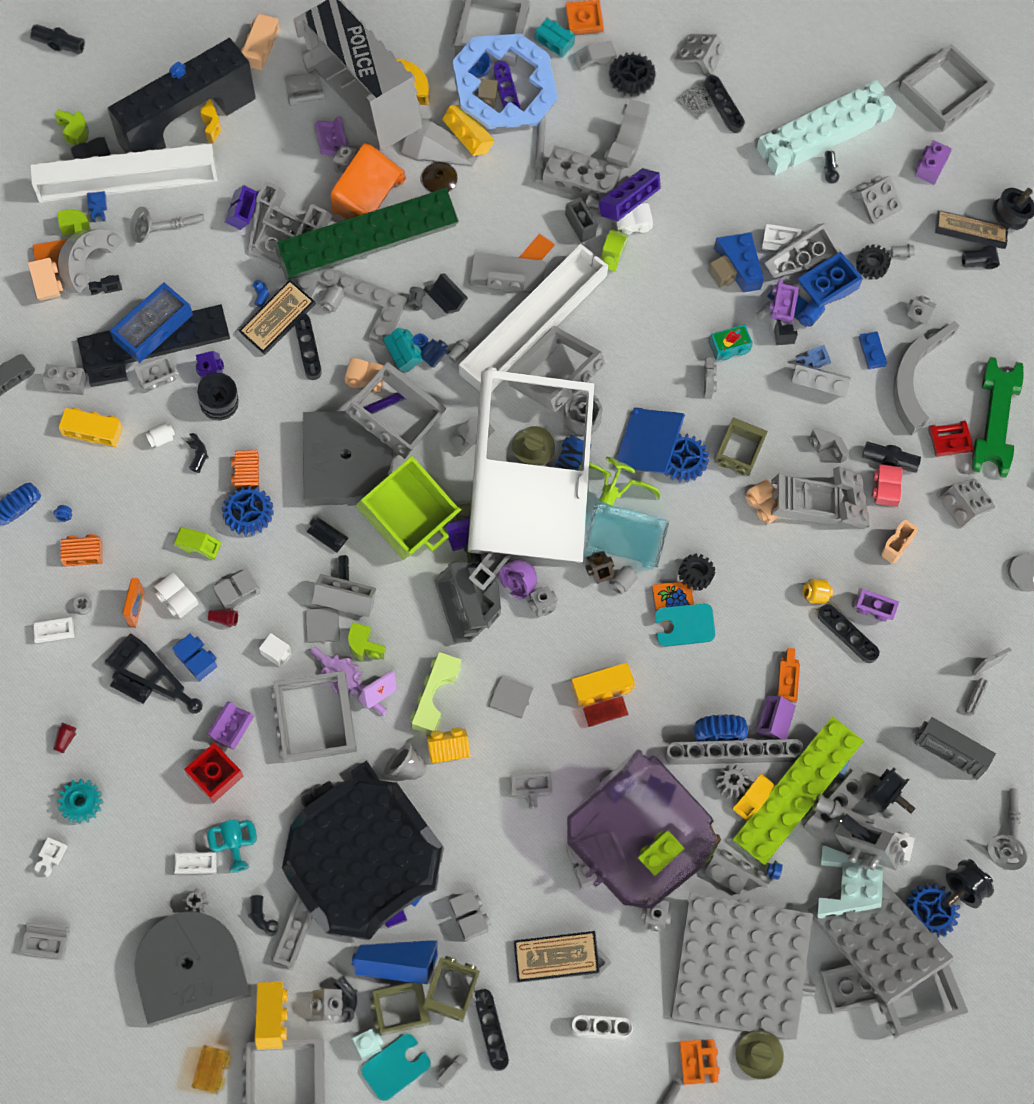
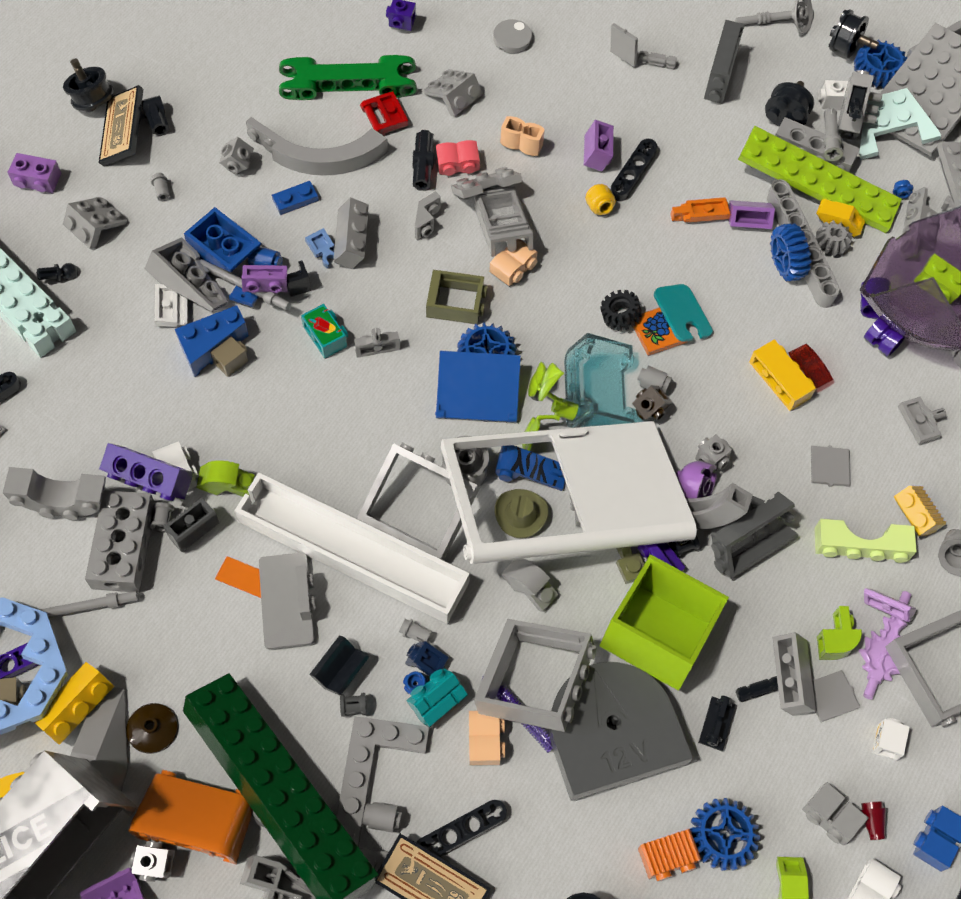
camera: 105 degrees left, 5 degrees down
black tyre [856,244,891,280] -> none

